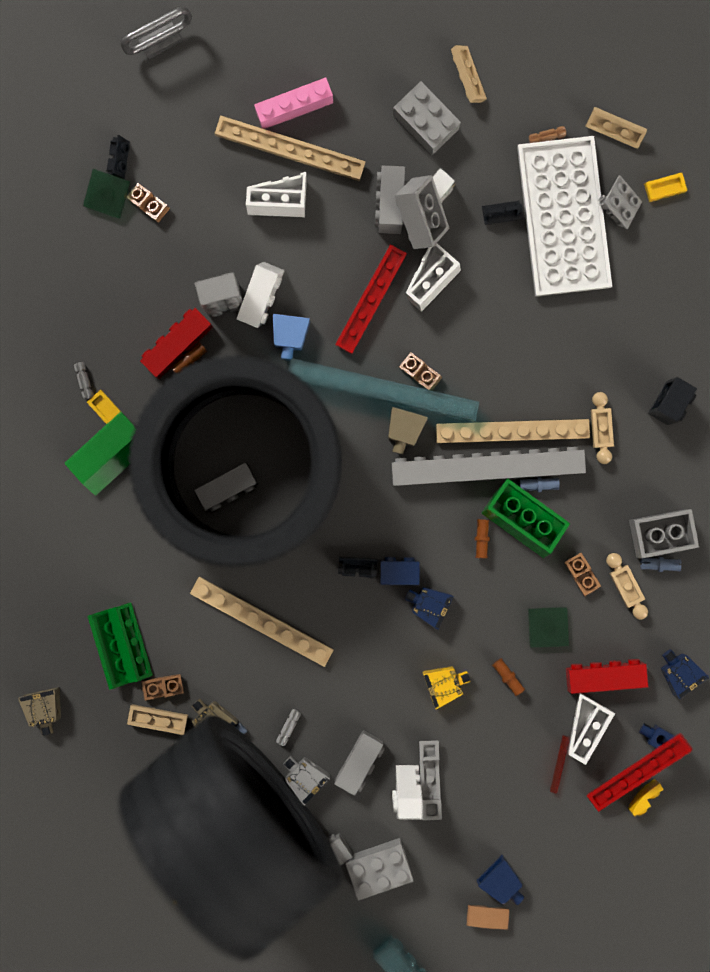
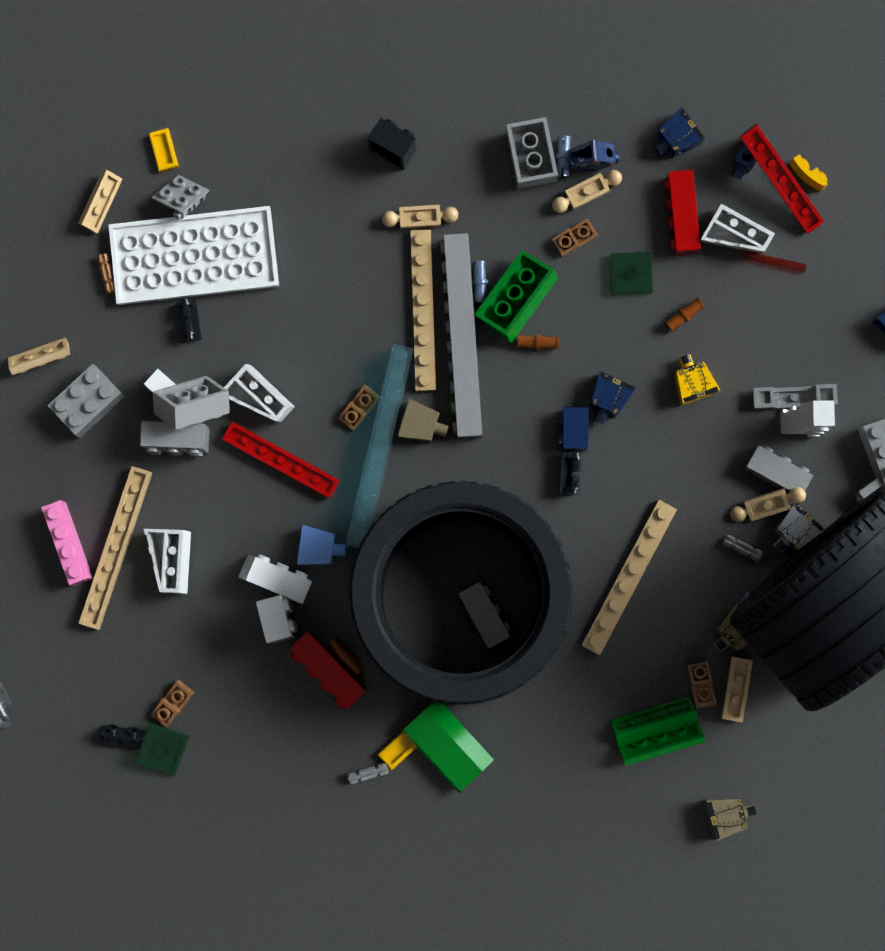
camera: 85 degrees left, 5 degrees down
none -> dark blue torso [568,140,619,171]
none -> tan plate [730,487,806,522]

